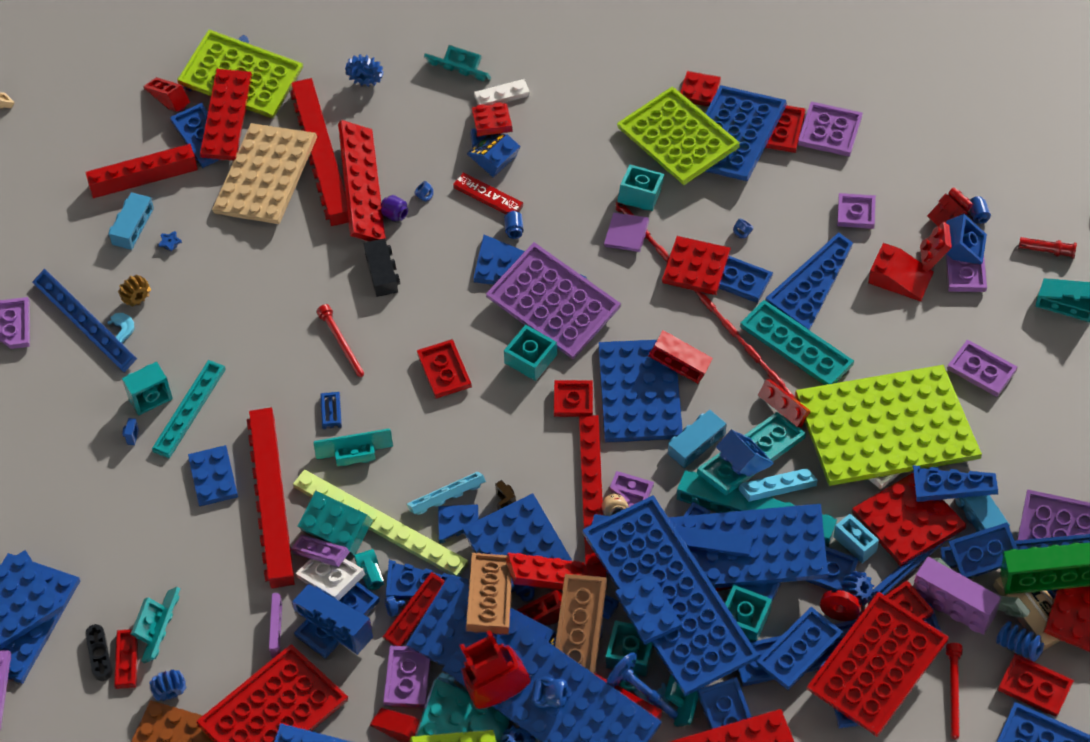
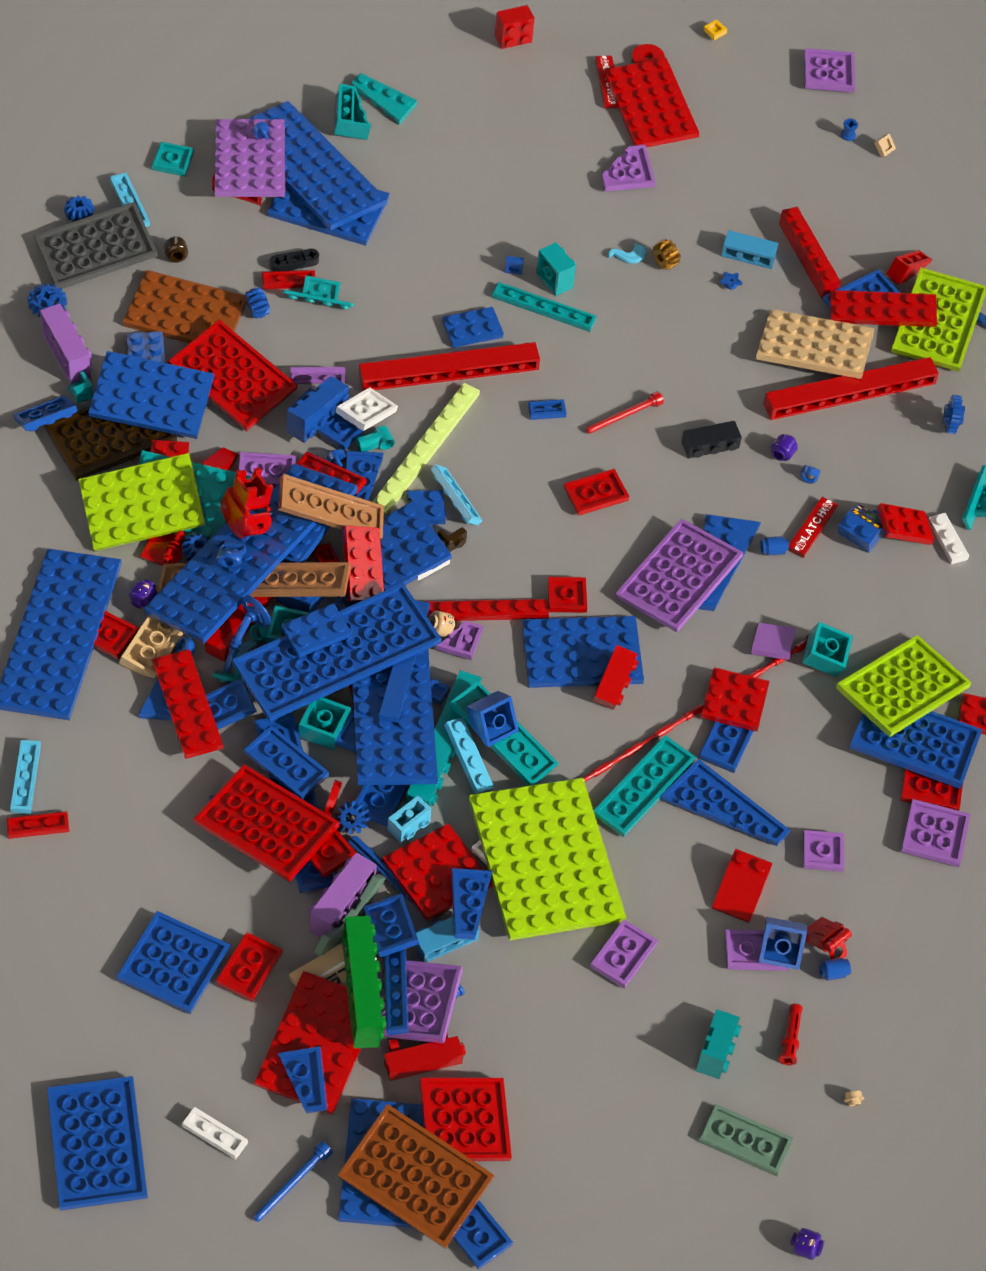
camera: 80 degrees right, 0 degrees up
blue tile [32,269,137,372] -> none
medium lavender tile [291,535,349,567] -> none
teal brick [297,491,373,555] -> none
teal bracket [313,428,393,466] -> none
red plate [338,120,386,242] -> none
teal brick [504,324,557,381] -> none
dark azure brick [668,410,727,469] -> none
blue tile [733,218,754,239] -> none
red plate [758,379,811,427] -> none
red plate [920,221,952,272] -> none
red piece [946,642,963,740] -> none
blue piece [996,621,1044,662] -> none

